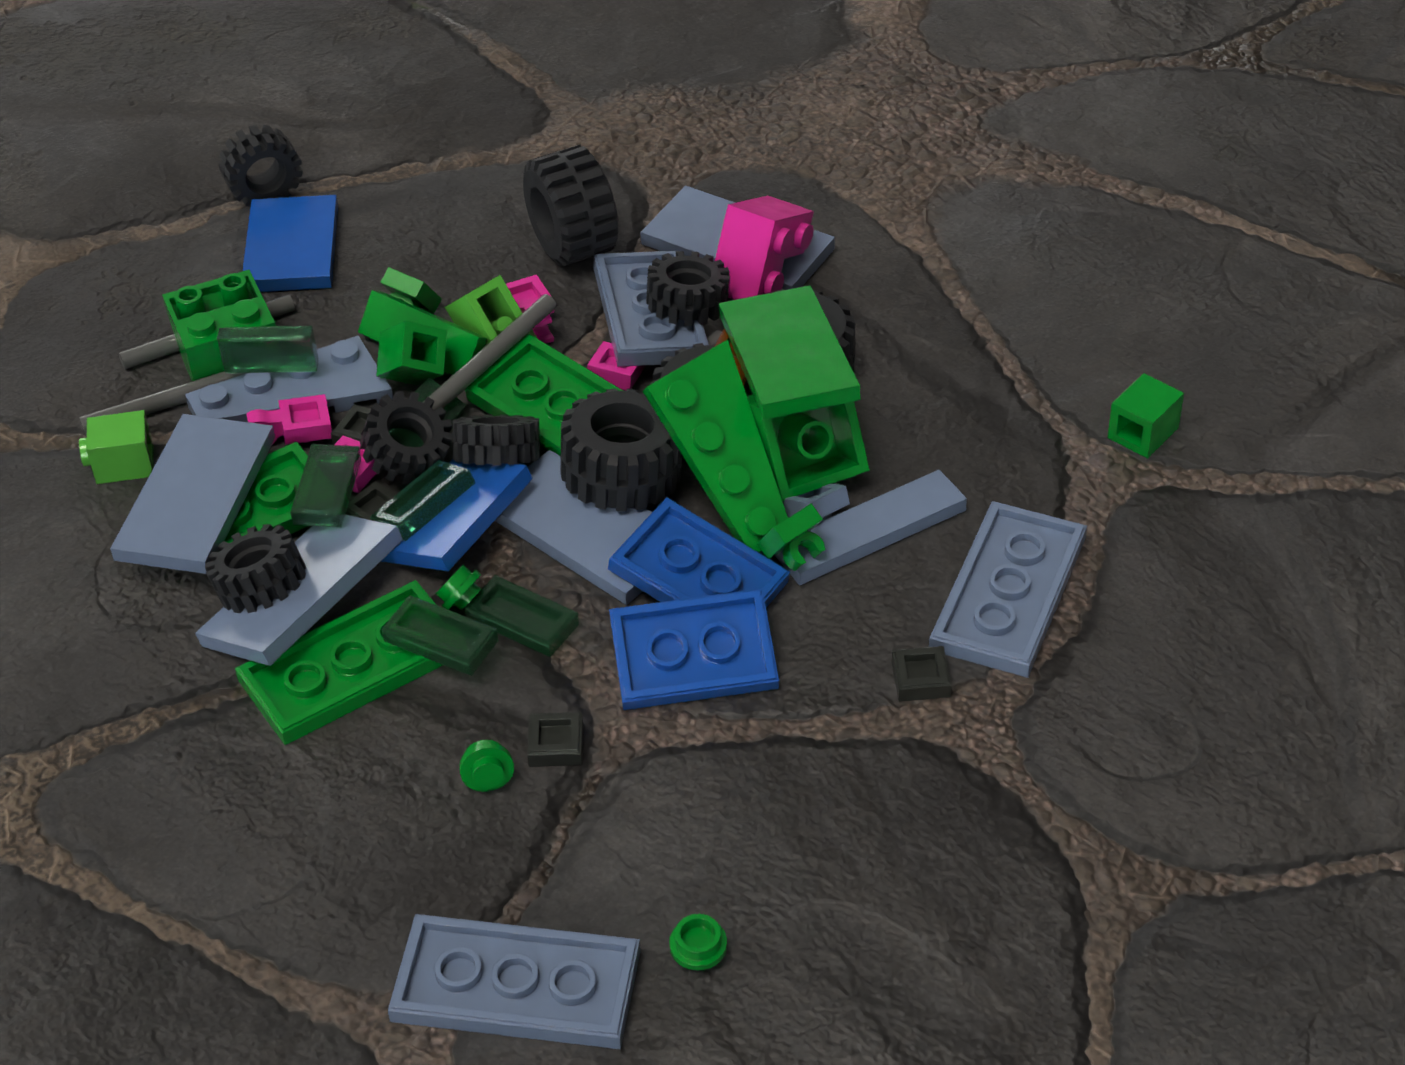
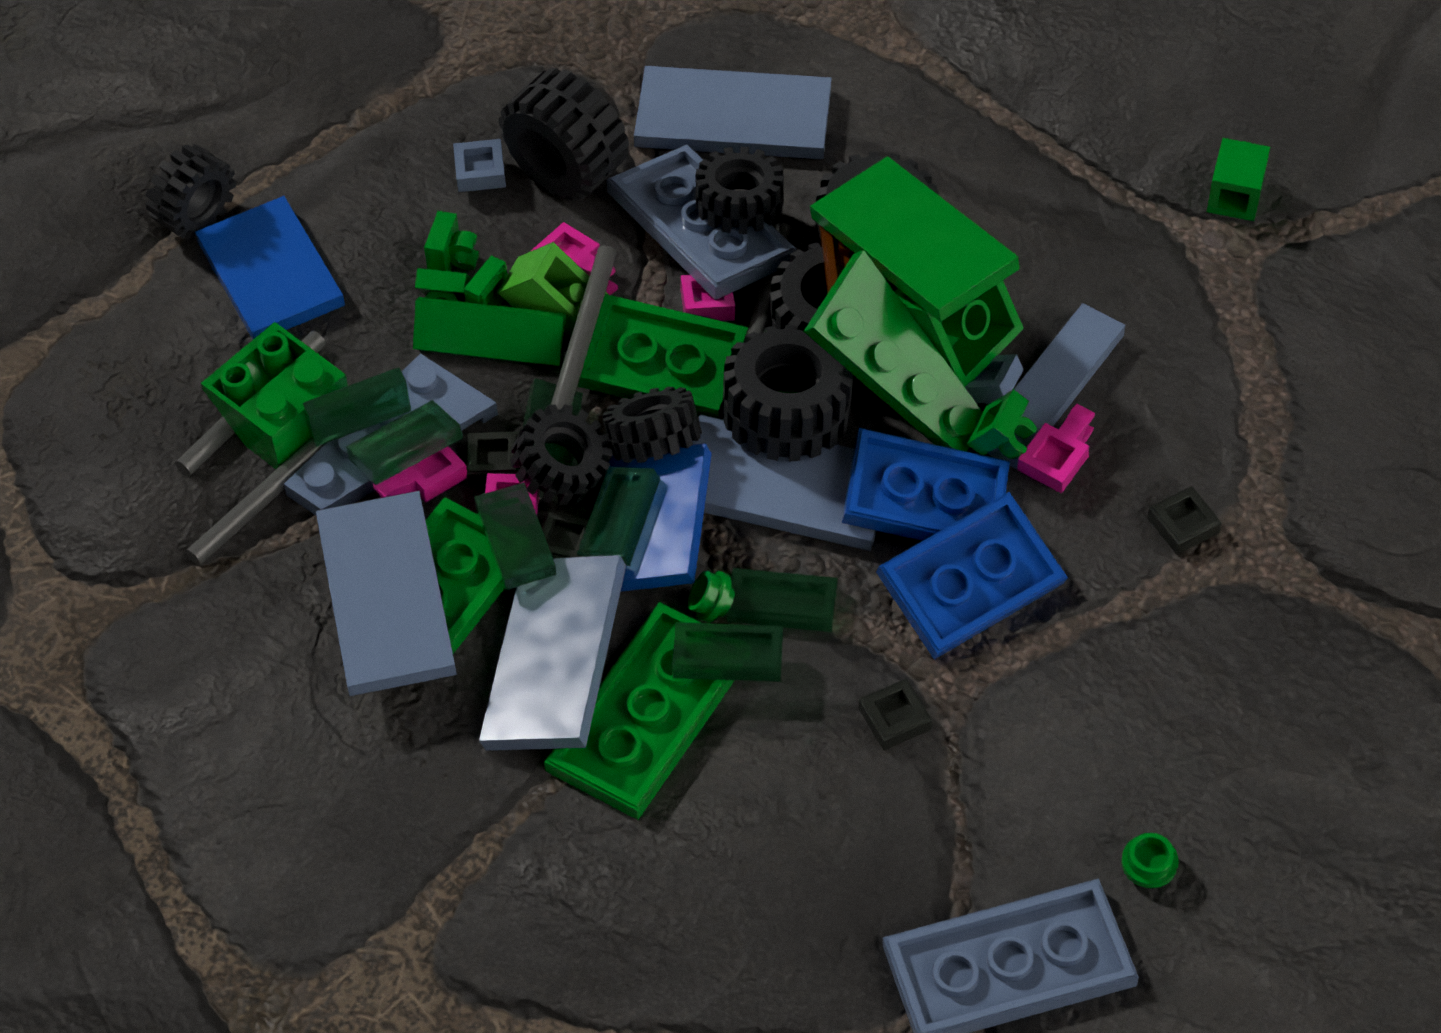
camera: 25 degrees left, 10 degrees up
bright green brick [79,410,154,484] -> none
black tyre [205,524,306,613] -> none
green brick [376,321,447,386] -> none
green plate [459,740,514,792] -> none
dark pink brick [715,195,814,300] -> none
sand blue tile [929,501,1087,678] -> none
none -> clear green tile [346,400,463,485]
none -> green tile [424,211,480,272]
none -> sand blue plate [453,139,506,192]
none -> green tile [464,255,508,306]
none -> dark pink plate [1017,404,1095,494]

